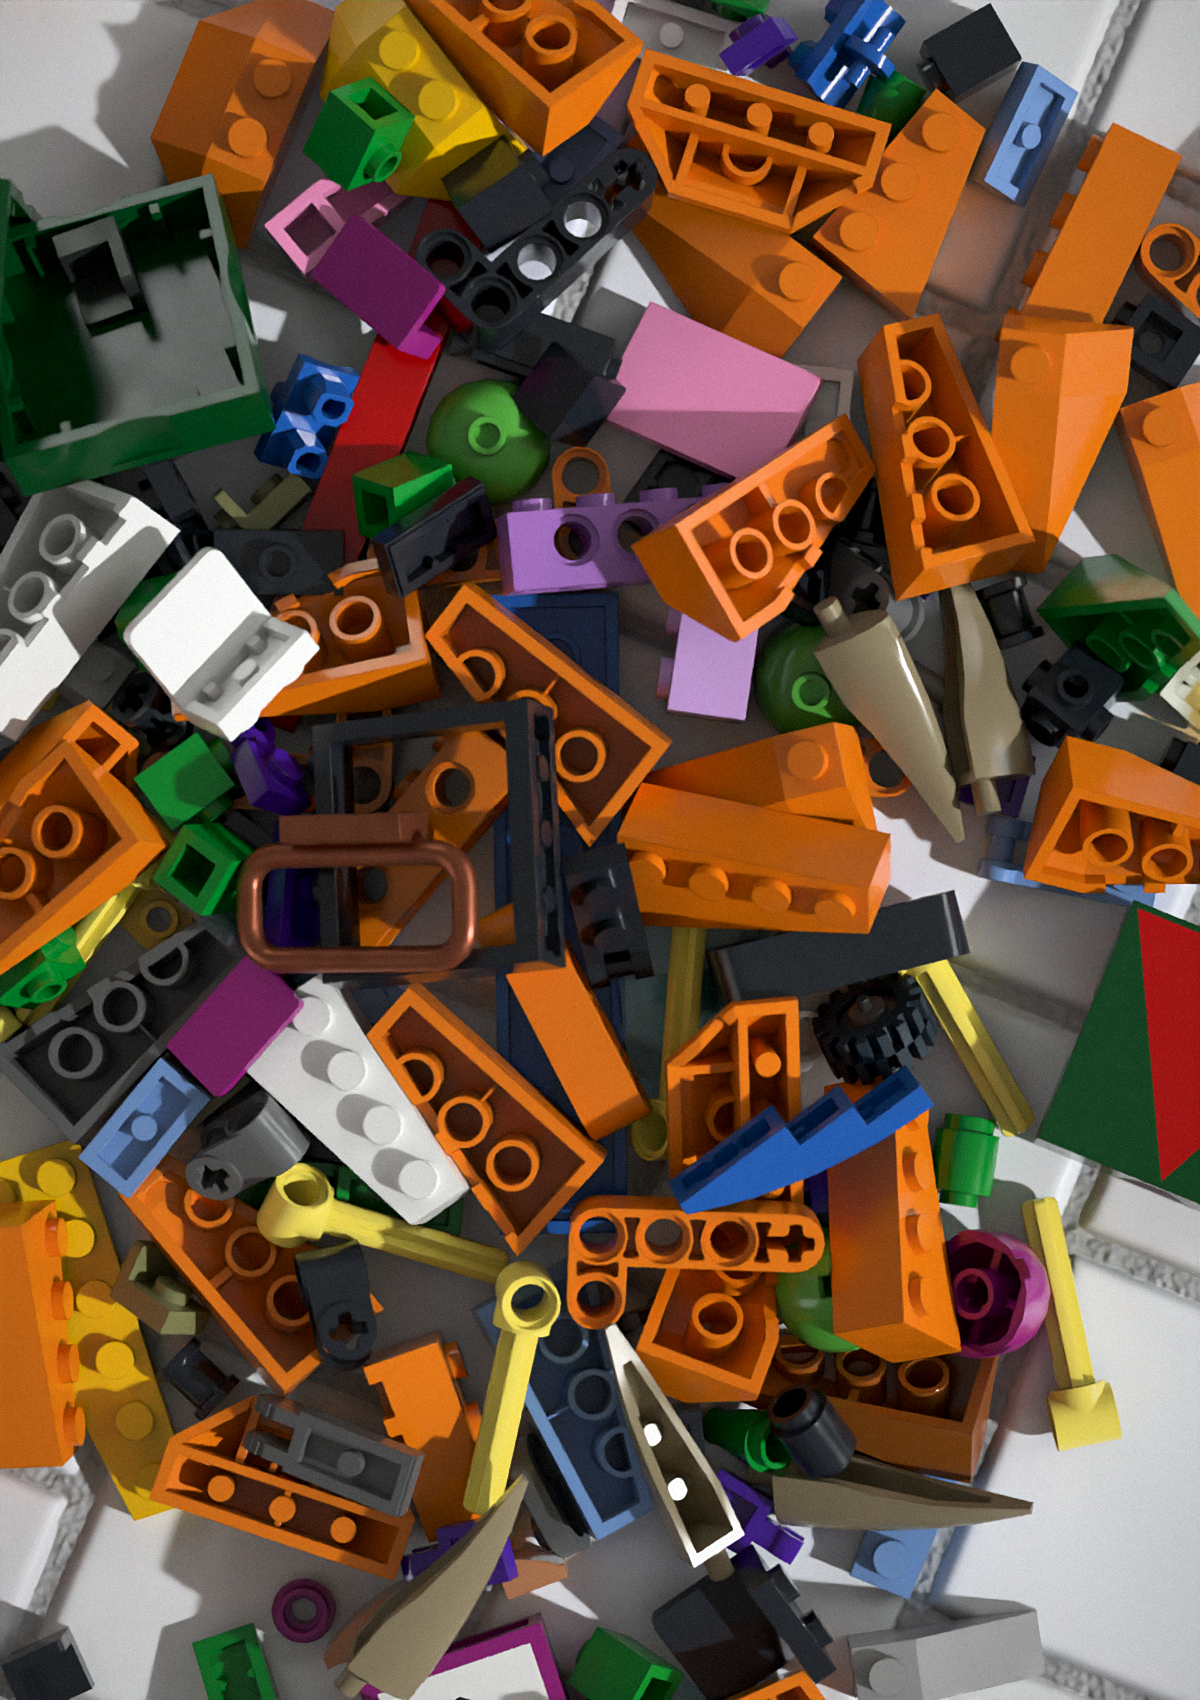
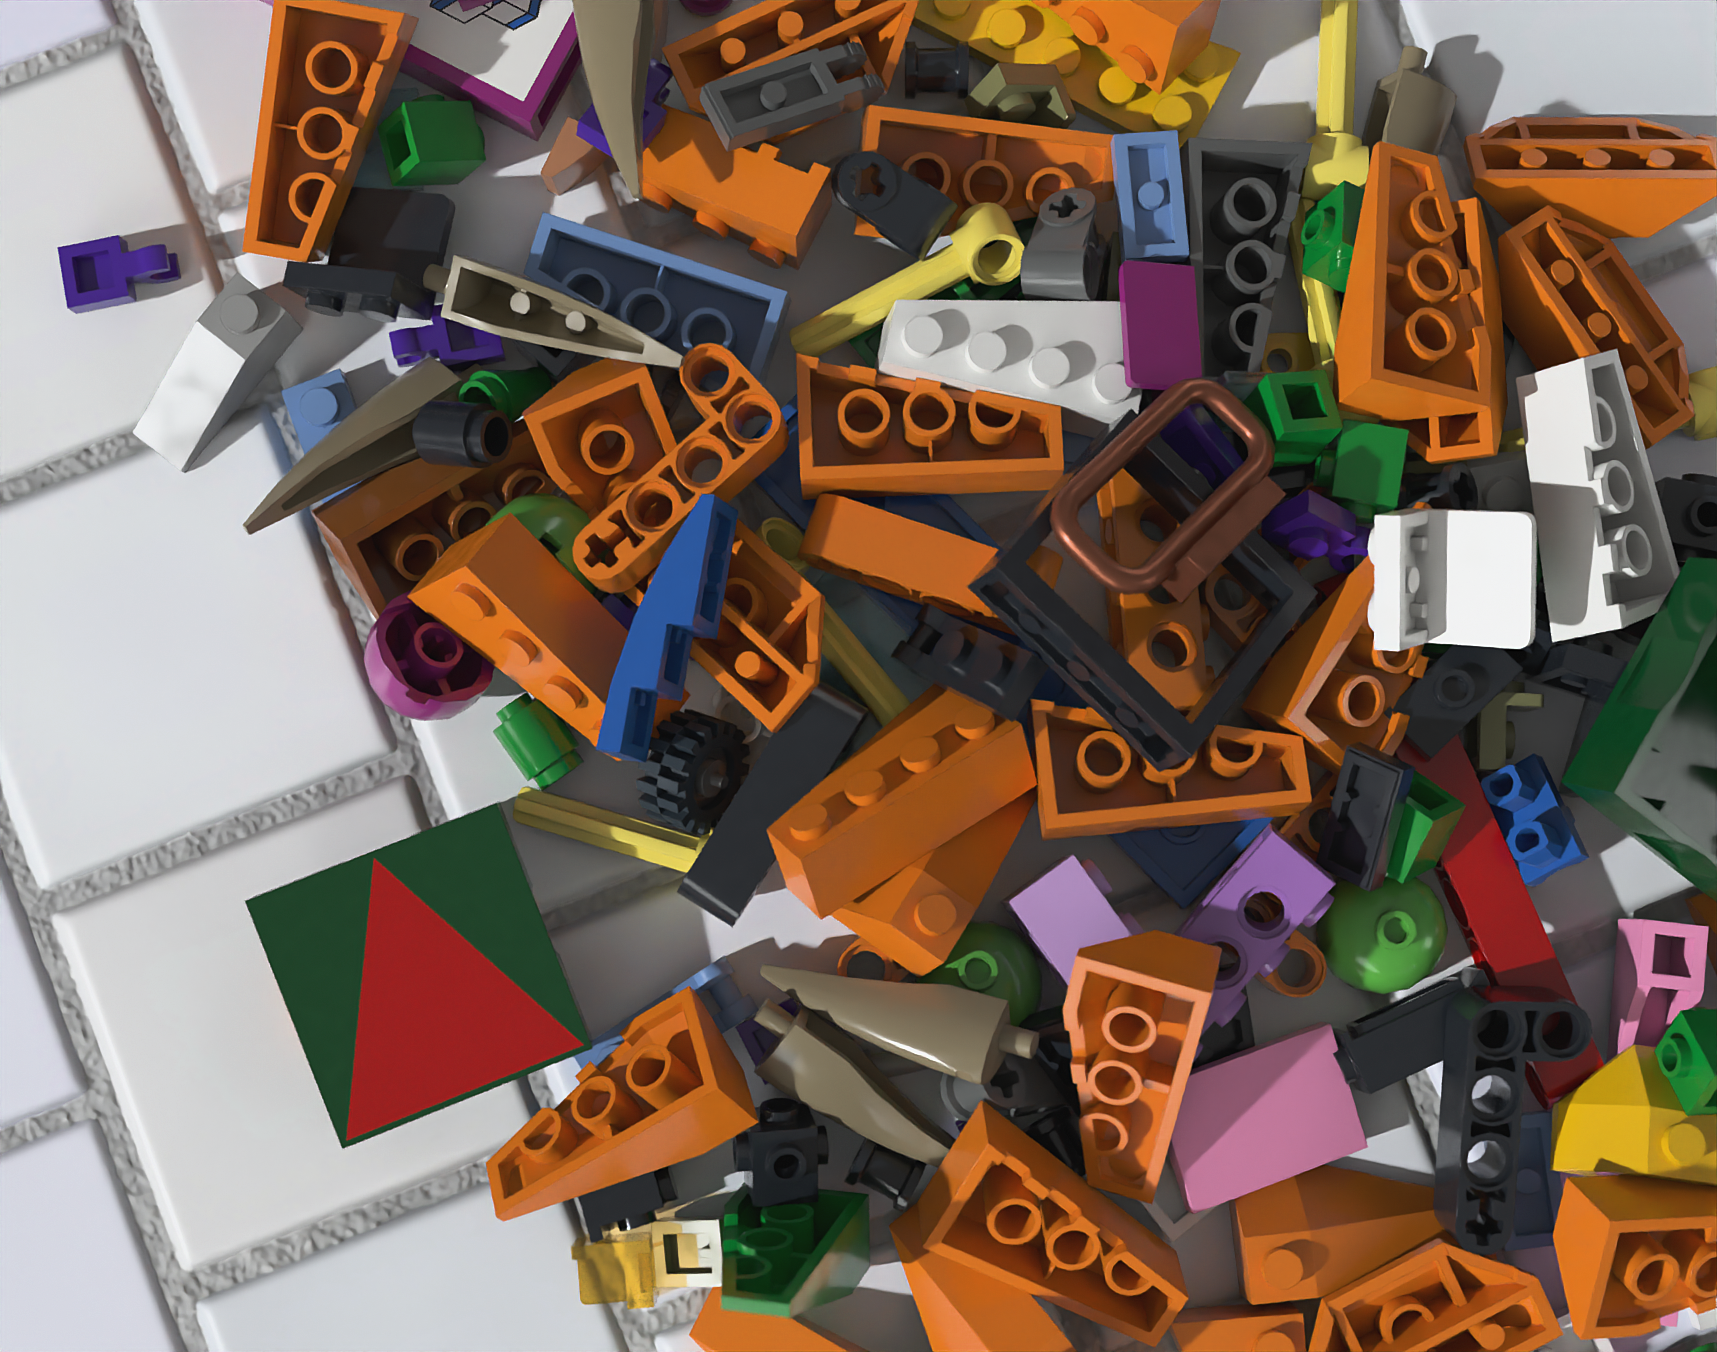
camera: 130 degrees right, 5 degrees down
magenta panel [310,214,445,360] -> none
black brick [441,134,554,254] -> none
light yellow axle [463,1260,560,1516] -> none
dark grey plate [506,1433,590,1559] -> none
black panel [512,342,626,447] -> none
light yellow axle [1020,1197,1121,1452] -> none

